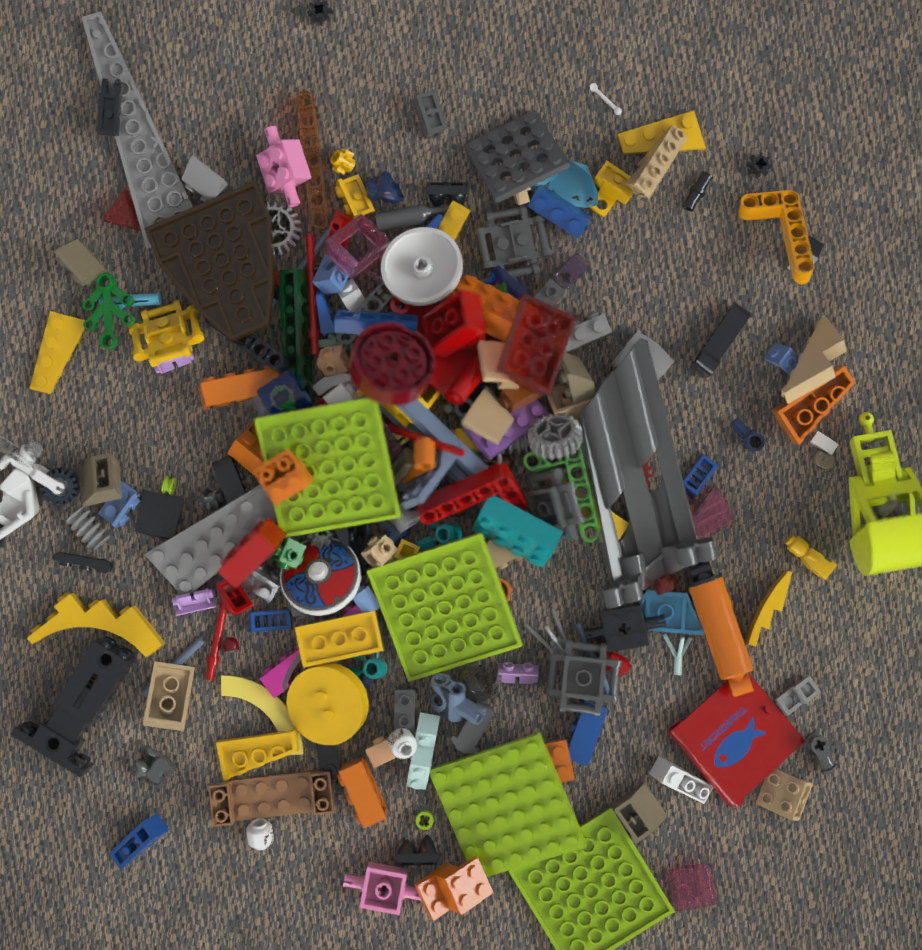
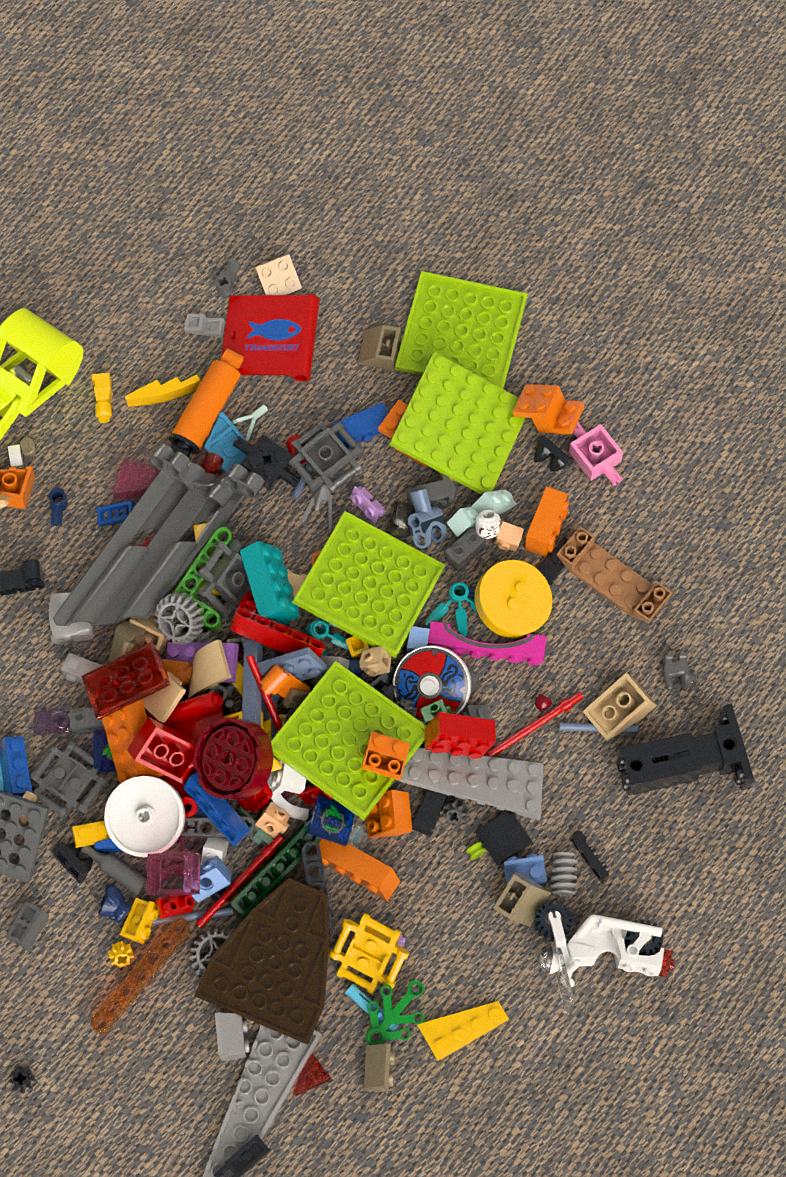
camera: 130 degrees left, 20 degrees down
yellow arch [27,593,165,657] -> none
blue slope [109,813,169,870] -> none
lavender hinge [172,588,216,616] -> none
red slope [215,579,253,615] -> none
yellow wing [216,730,299,781] -> none
light yellow tile [221,675,304,755] -> none
white head [246,818,274,850] -> none
blue slope [248,609,291,632] -> none
bright pink brick [256,126,311,208] -> none
yellow plate [295,610,384,668] -> none
blue slope [316,290,336,334] -> none
lime bush [415,810,434,830] -> none
white slope [649,756,713,804] -> none
clear pink slope [667,863,717,911] -> none

